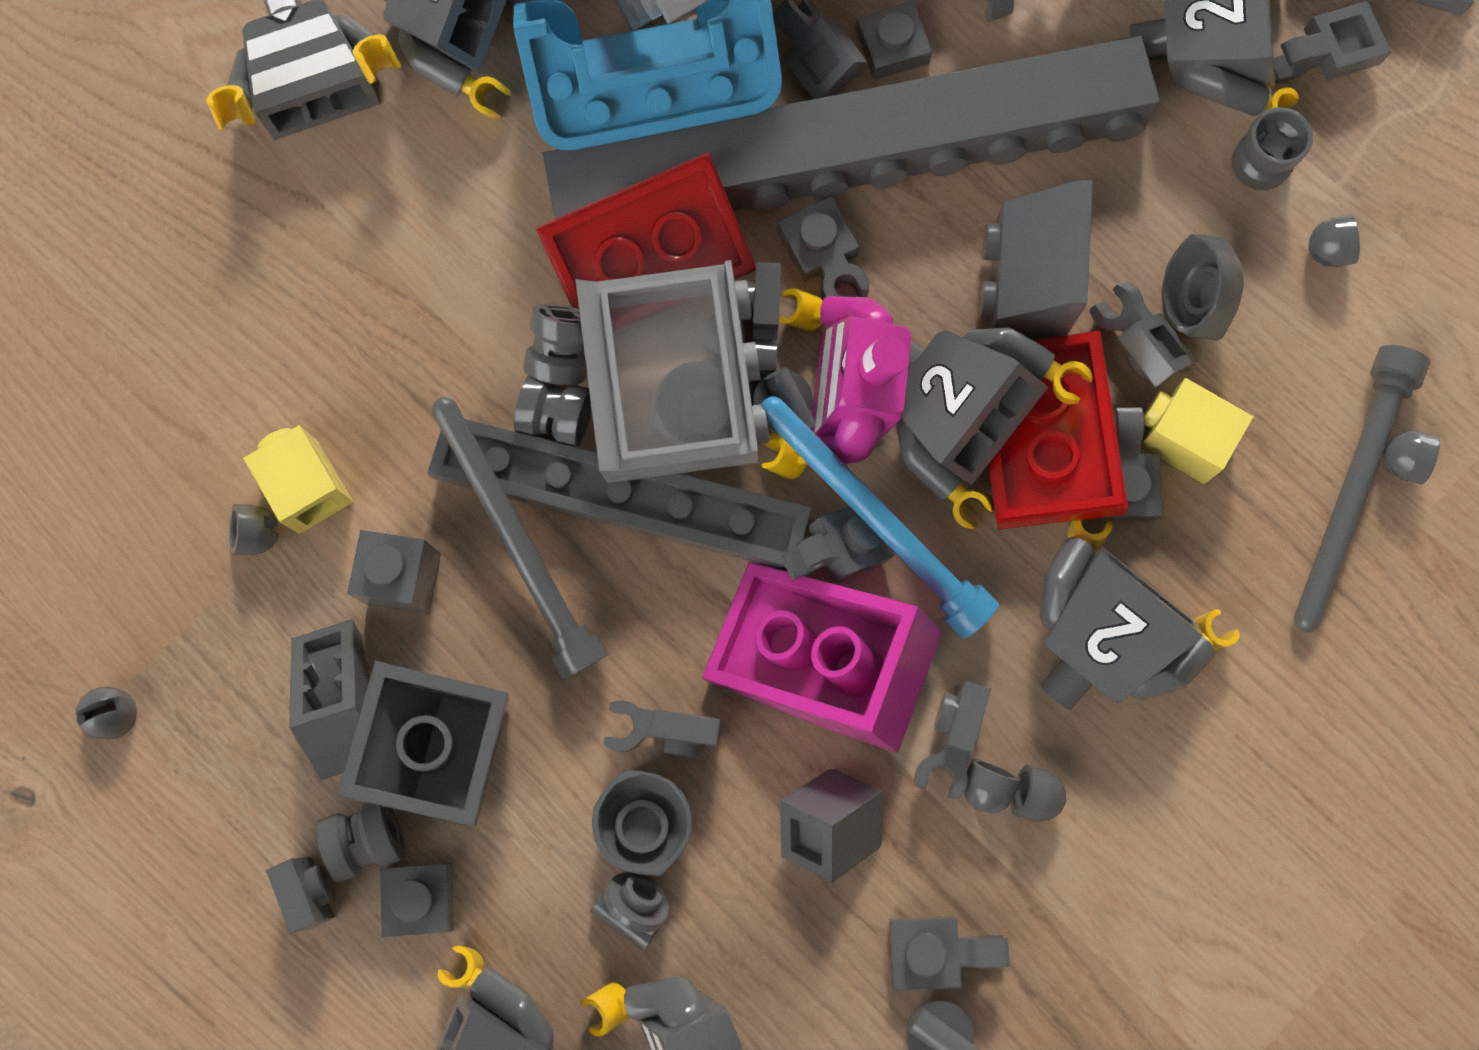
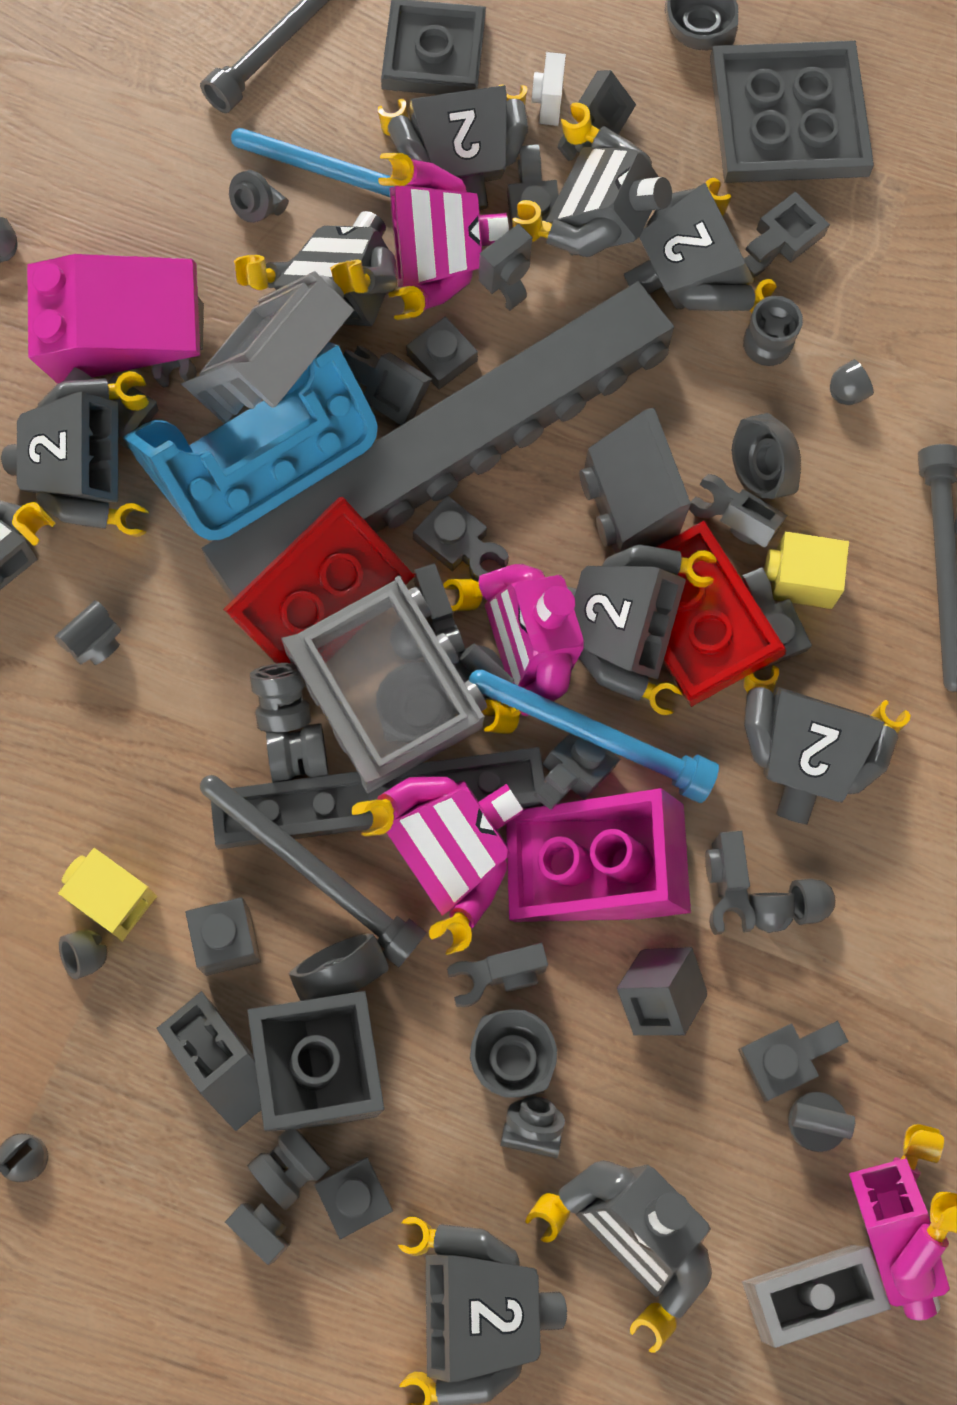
camera: 30 degrees left, 5 degrees down
none -> dark grey plate [54,600,121,665]
none -> dark grey hat [289,934,389,1001]
none -> torso [352,776,525,955]

